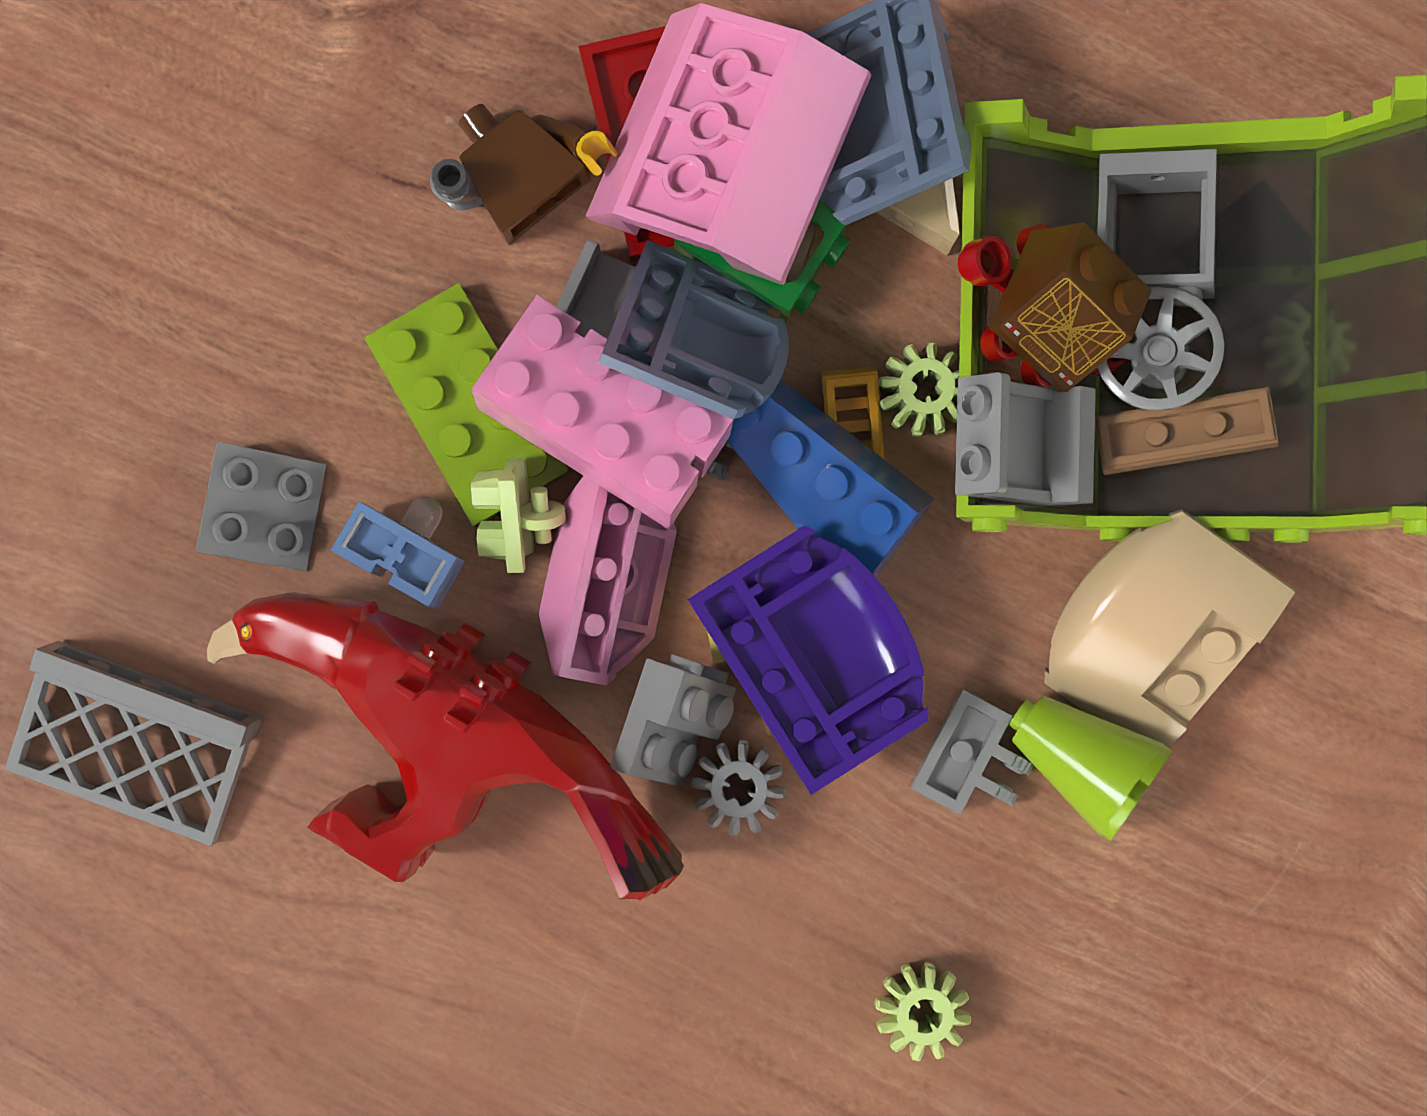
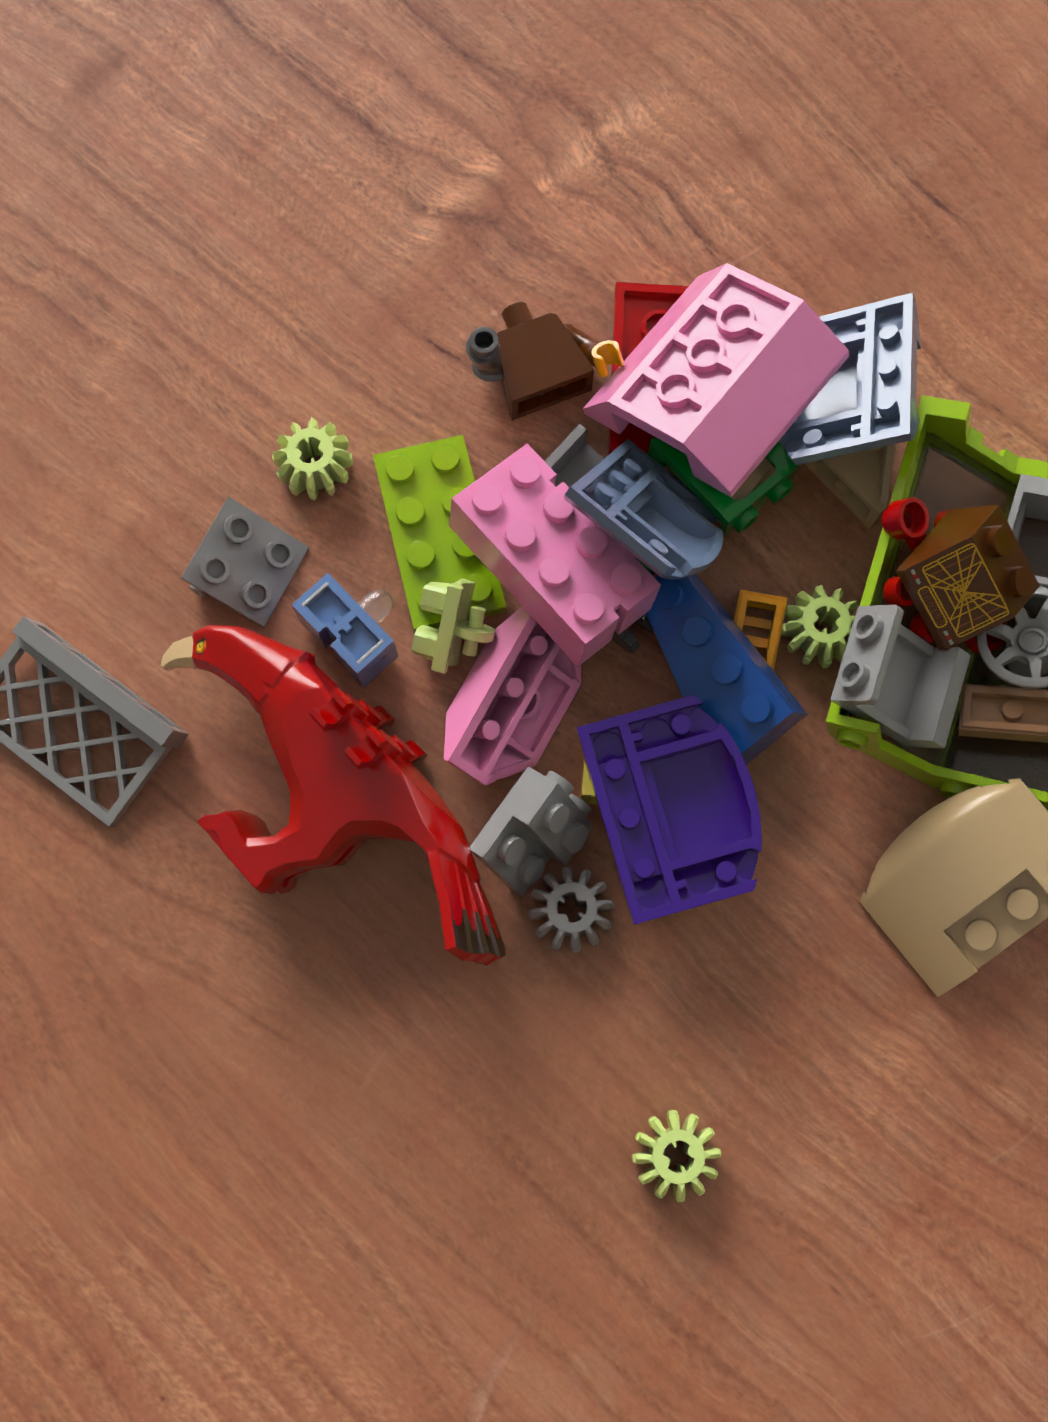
camera: 15 degrees right, 10 degrees down
light grey hinge [909,689,1034,815] -> none
lime cone [1009,695,1173,841] -> none
none -> yellowish green gear [272,417,354,501]

